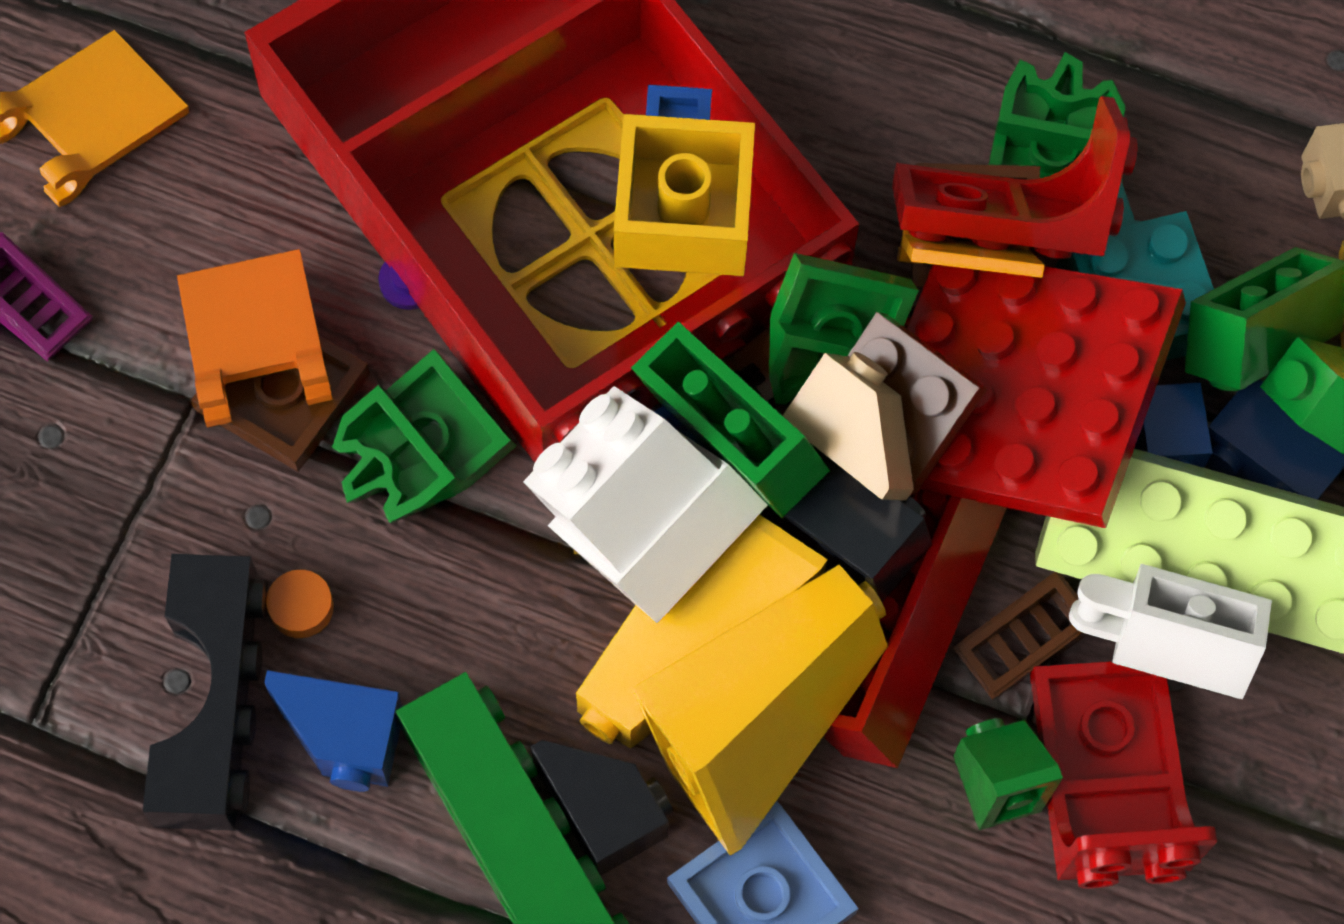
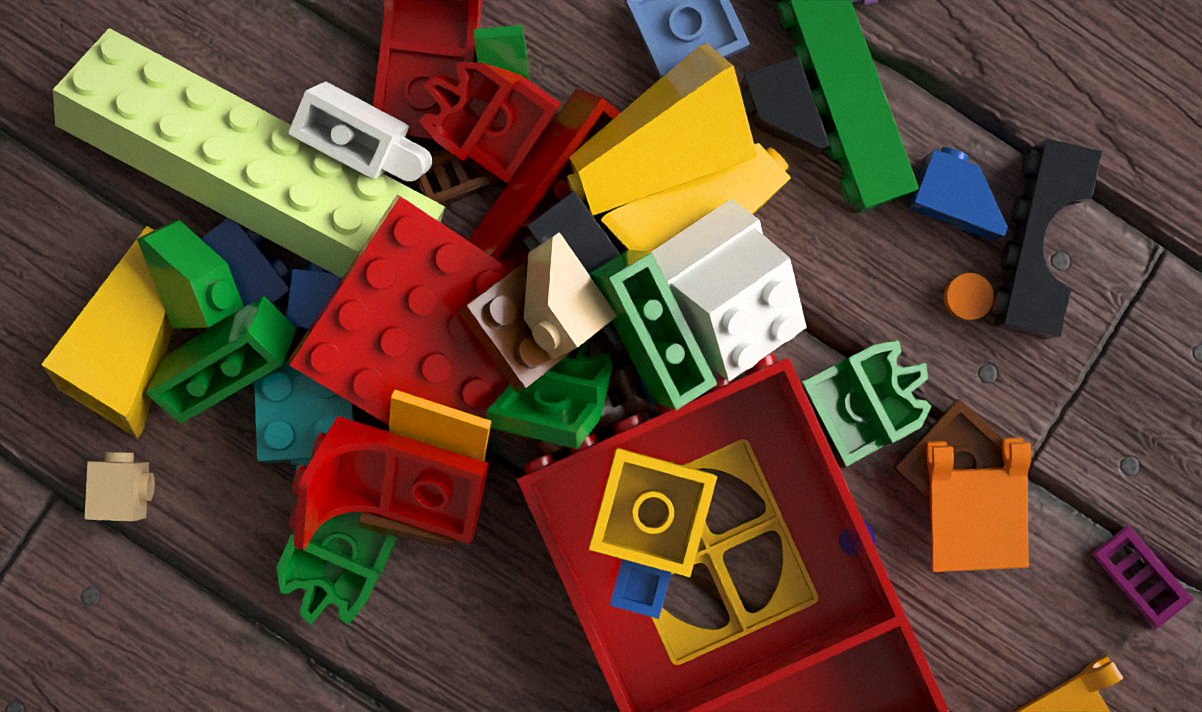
camera: 170 degrees left, 20 degrees up
none -> red plate [418,61,562,184]

